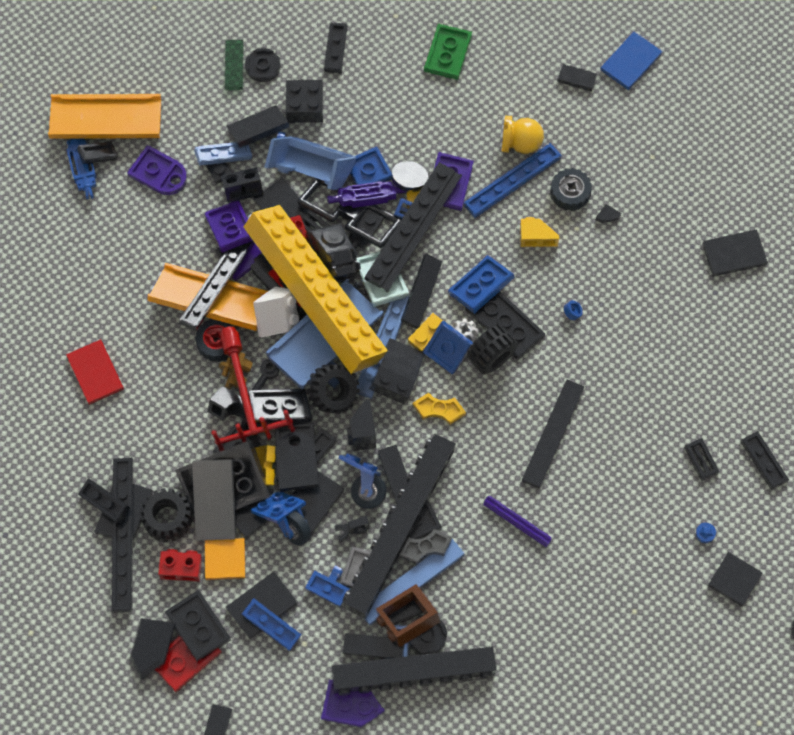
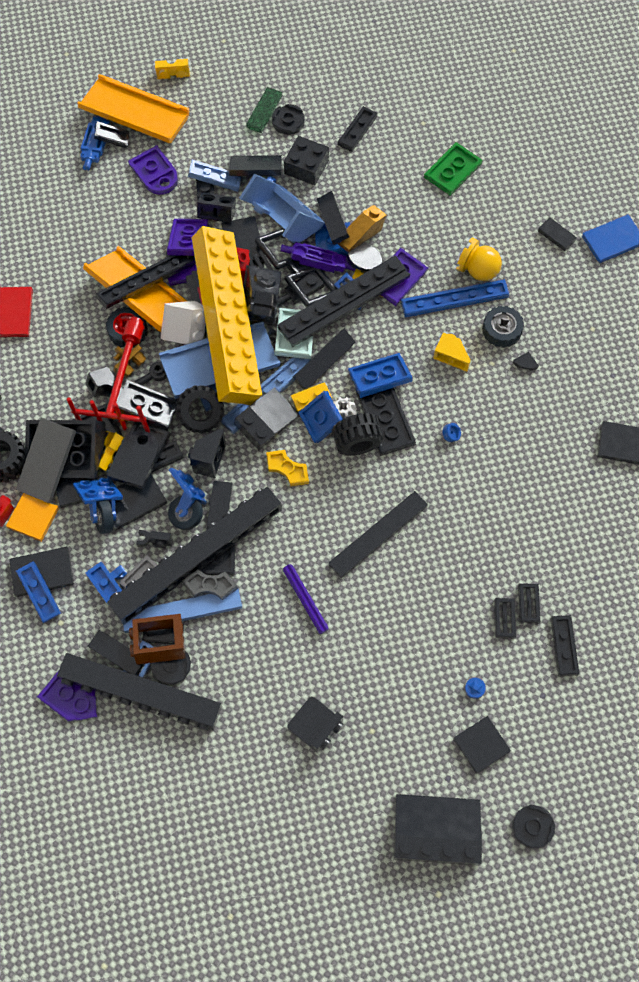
camera: 25 degrees right, 0 degrees up
none -> yellow piece [155,58,190,79]
none -> black bracket [287,696,344,753]
none -> black tile [317,191,350,245]
none -> pearl gold slope [338,205,386,252]
none -> black slope [393,794,482,866]
none -> black tile [518,583,541,624]

